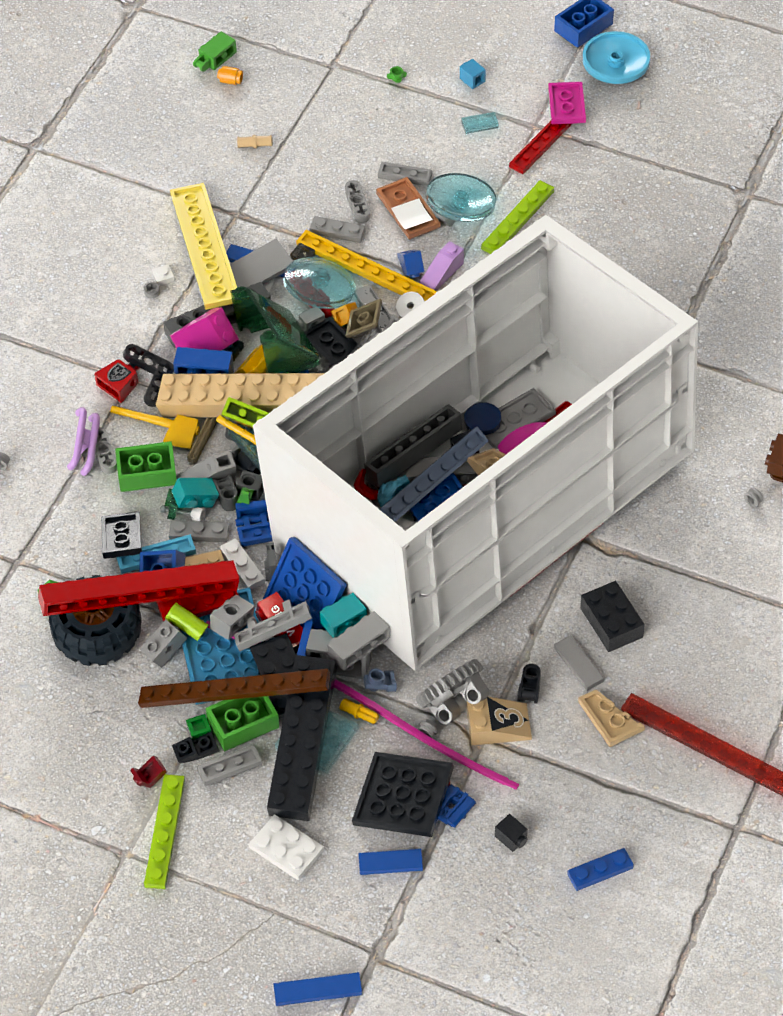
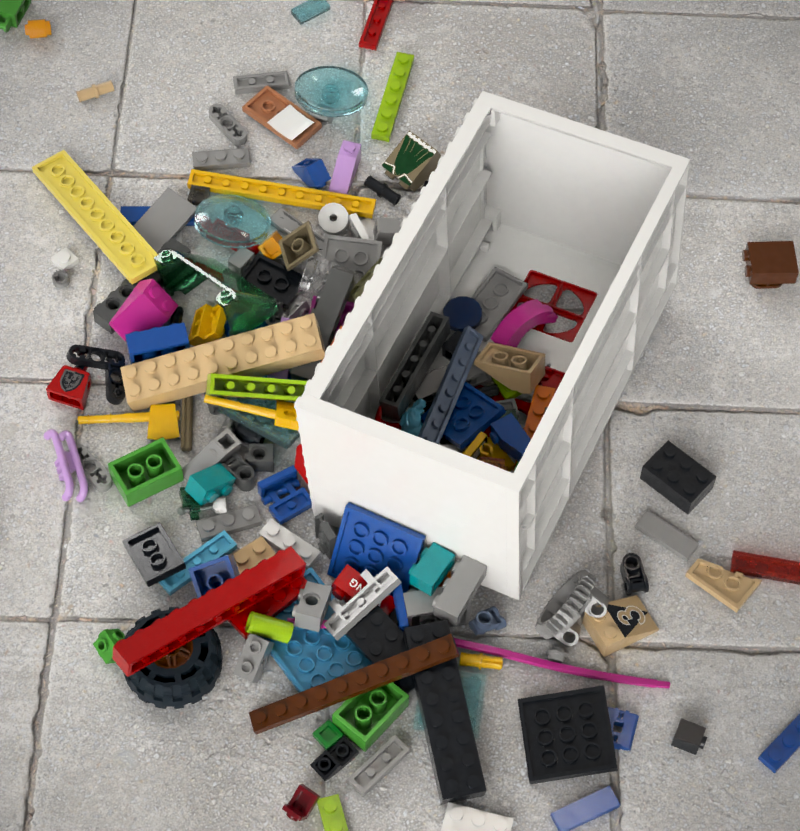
camera: 25 degrees left, 5 degrees up
bright green slope [237,487,254,504] -> none
light grey bush [744,488,764,507] -> none

